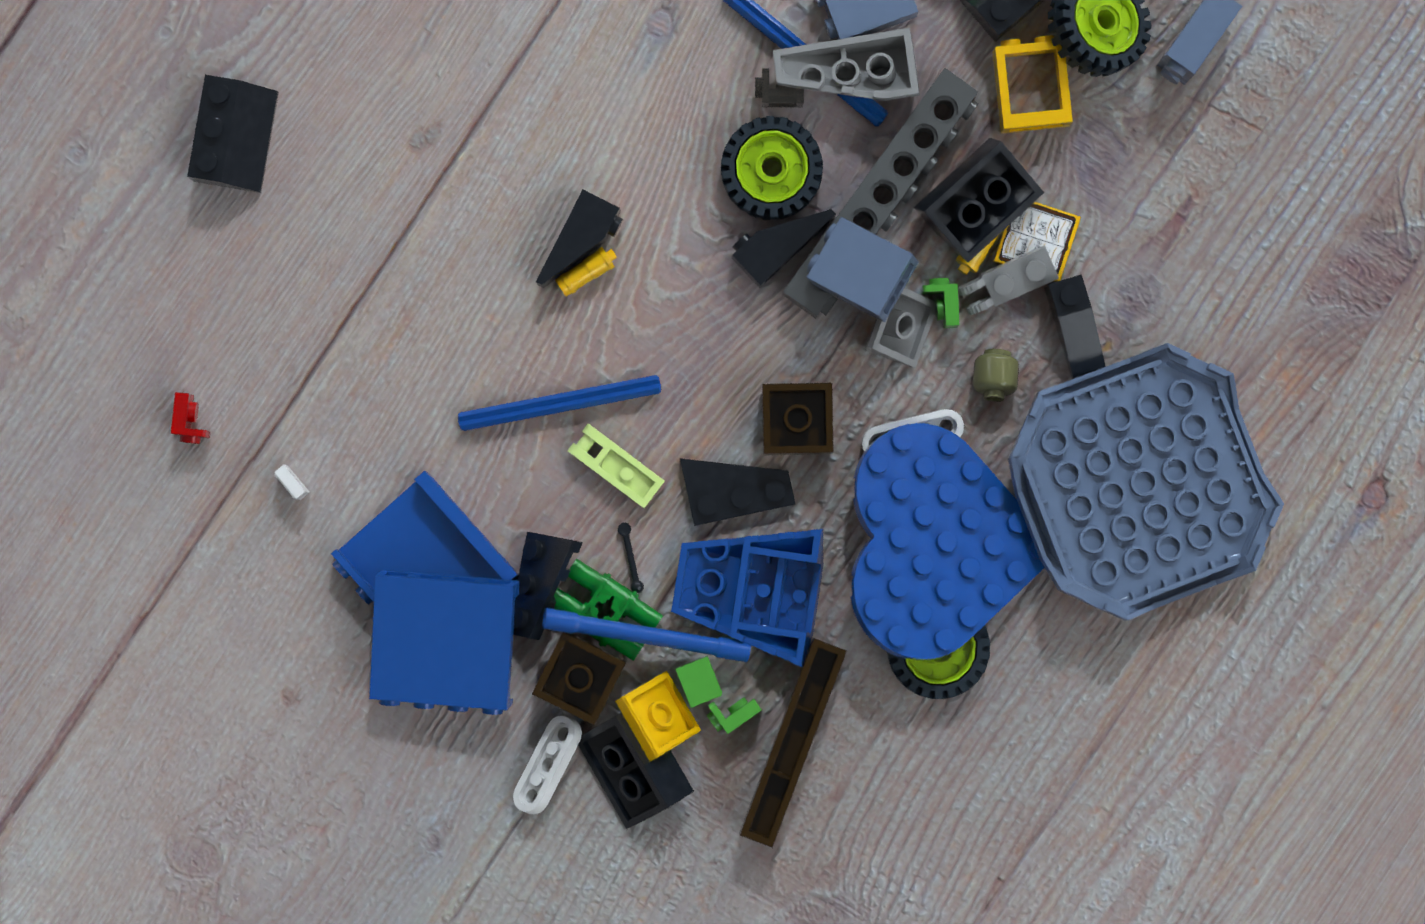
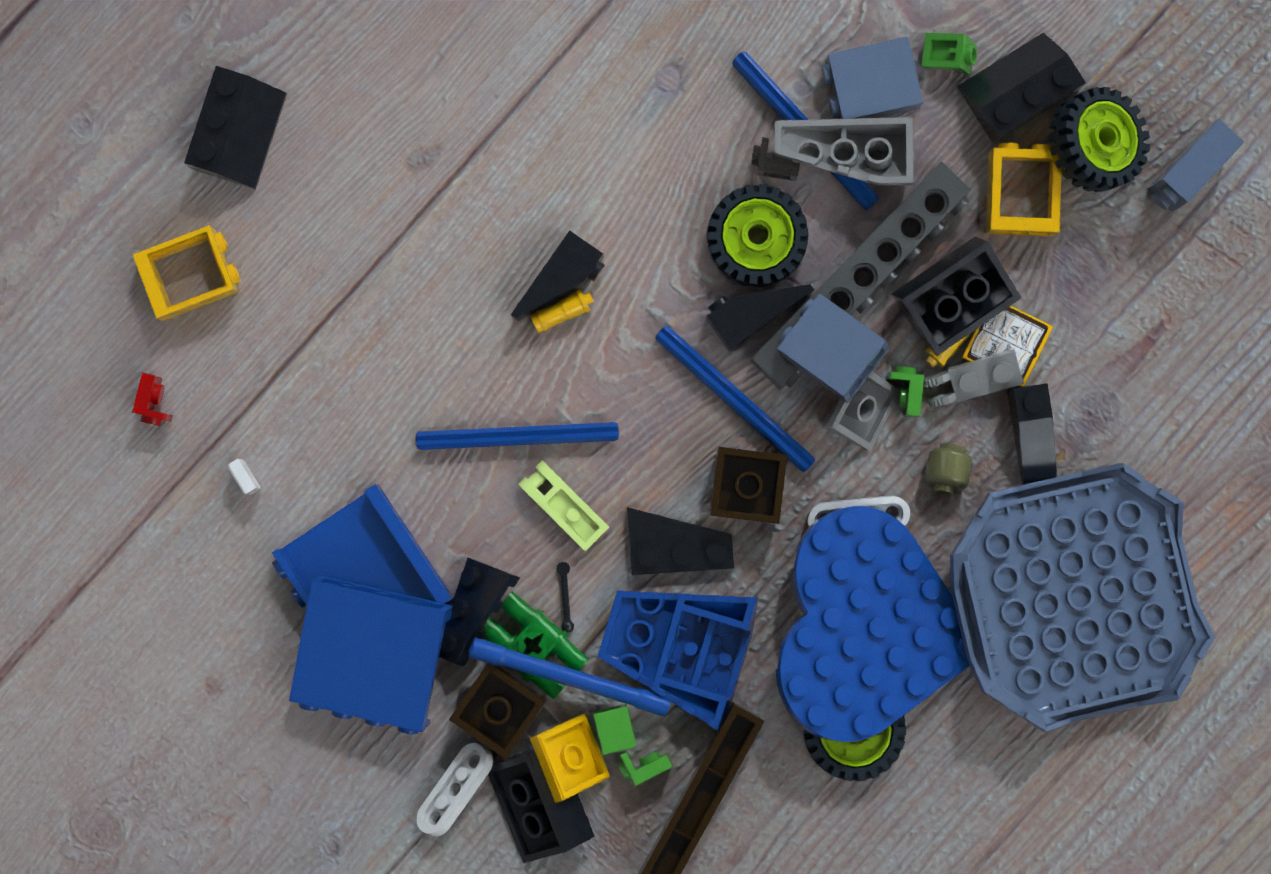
camera: 10 degrees right, 0 degrees up
none -> yellow window [132,225,241,321]
none -> blue axle [655,326,815,472]

